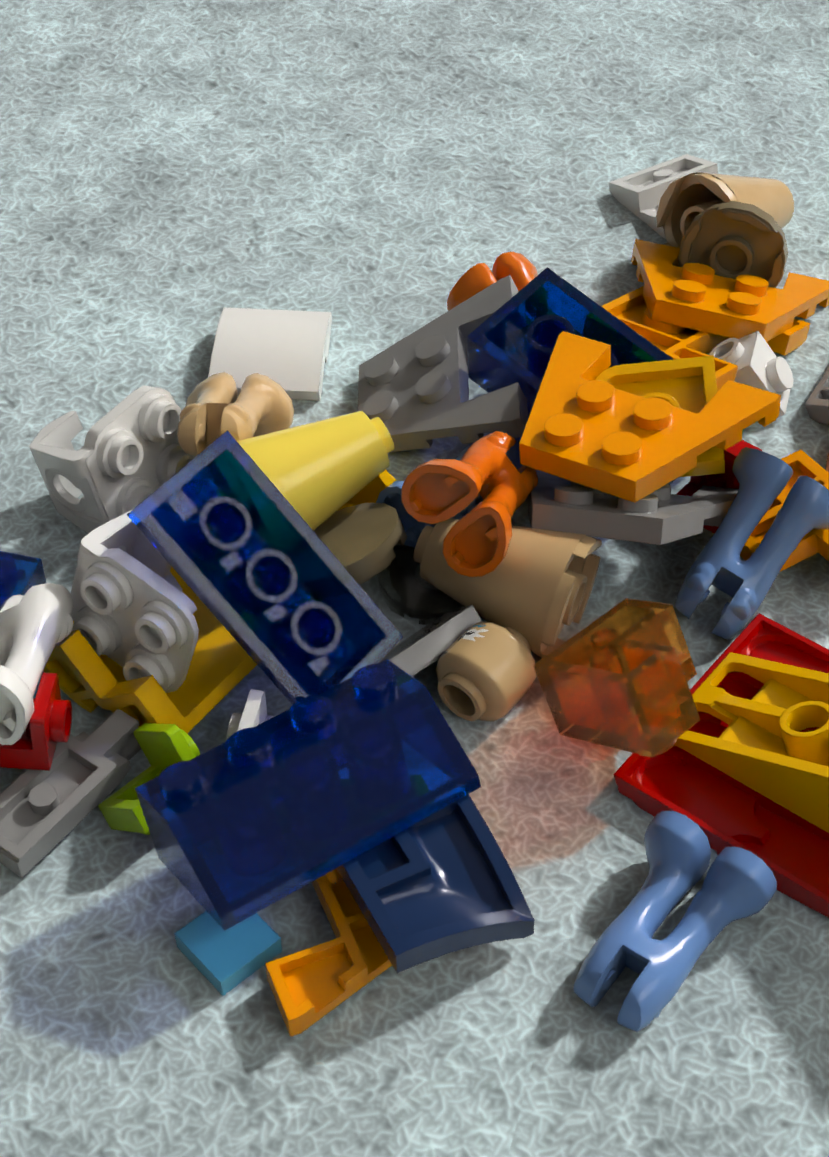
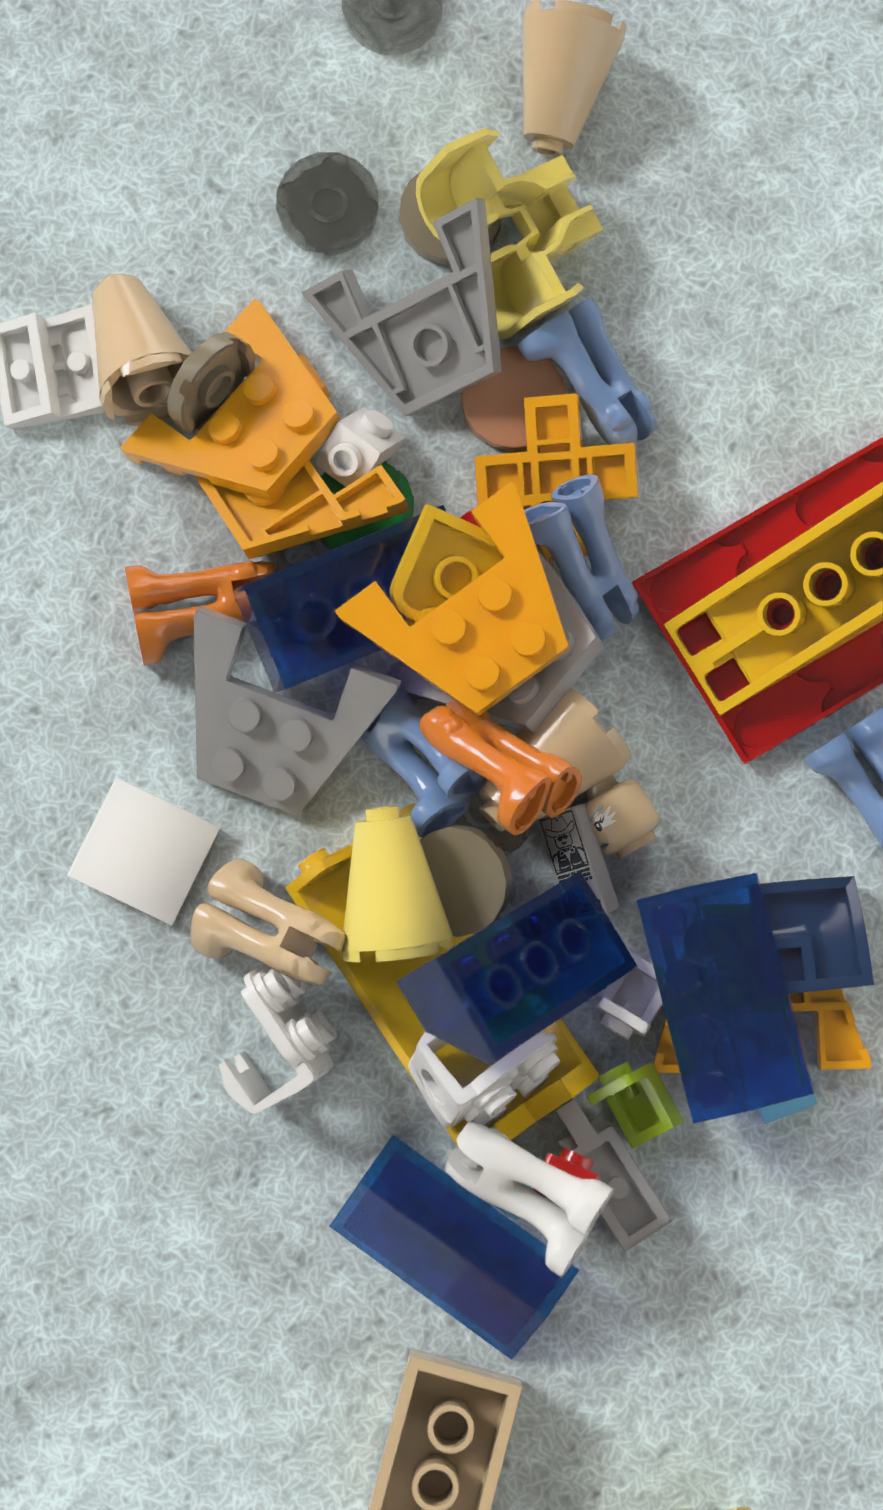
camera: 70 degrees left, 35 degrees up
clear orange brick [533,598,700,758] -> none

